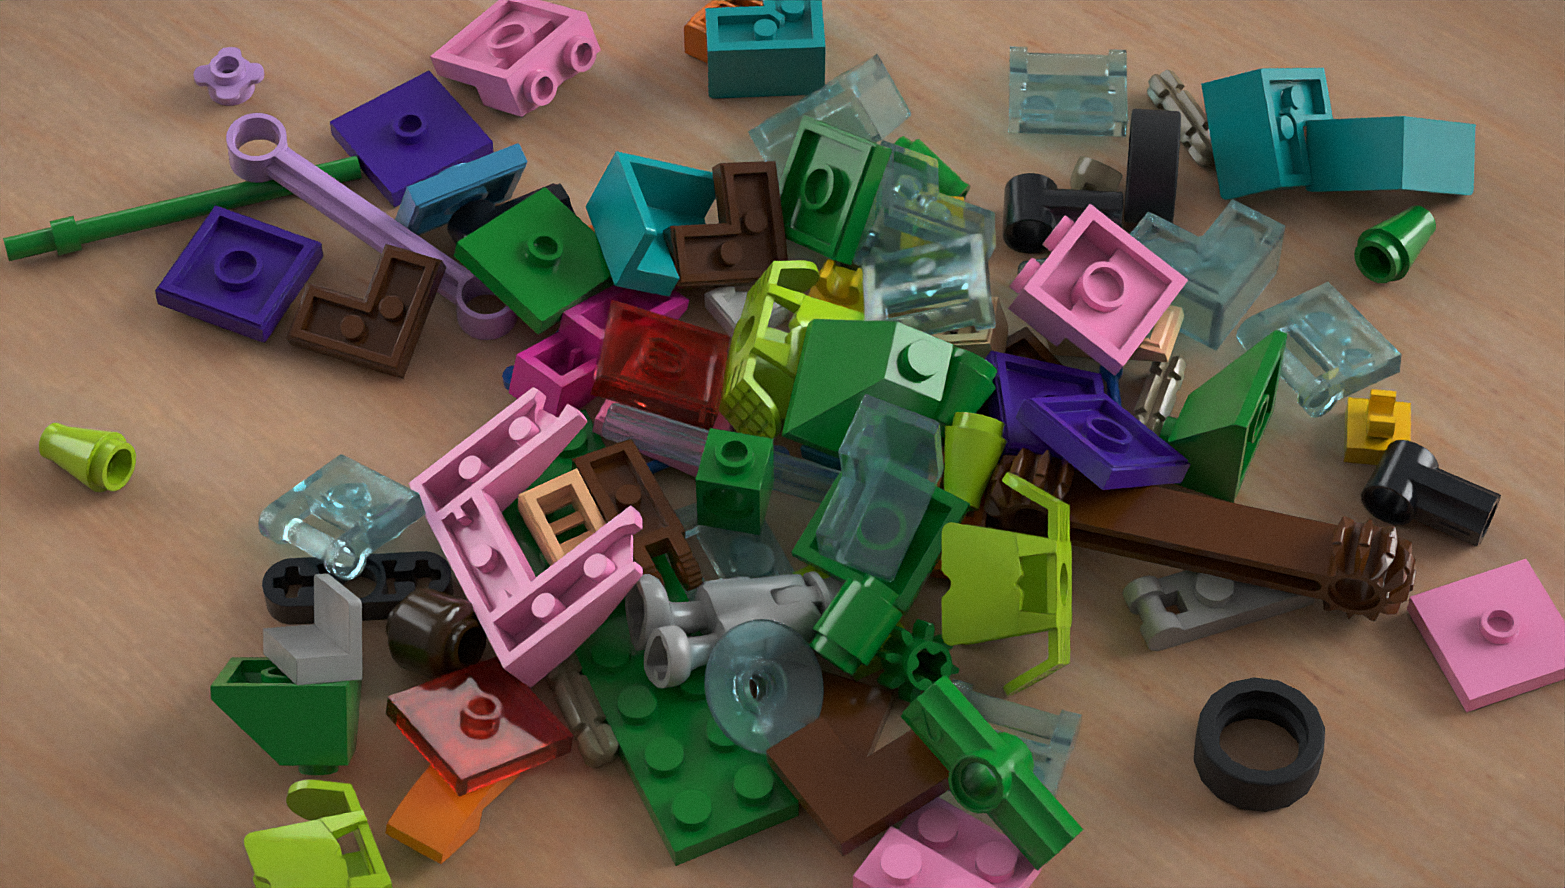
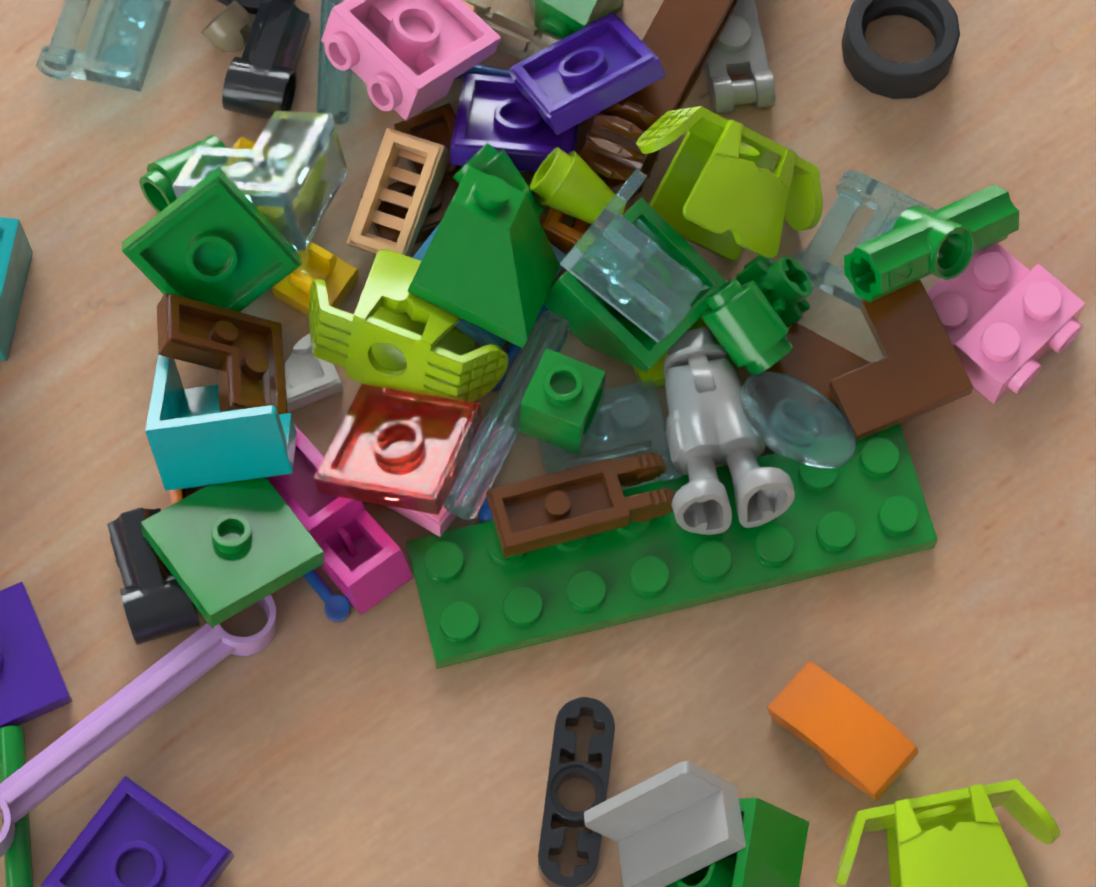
camera: 80 degrees left, 15 degrees up
clear light blue plate [258,454,426,580] -> none
reddish brown tile [286,244,446,379] -> none
clear red plate [385,656,574,797] -> none
dark brown head [386,588,487,682] -> none
dark azure plate [395,143,528,235] -> none
bright pink wedge [408,387,643,688] -> none
light nougat slope [518,468,606,566] -> none
dark tan axle [545,652,619,768] -> none
clear light blue panel [748,54,911,183] -> none
clear light blue plate [862,233,996,335] -> none

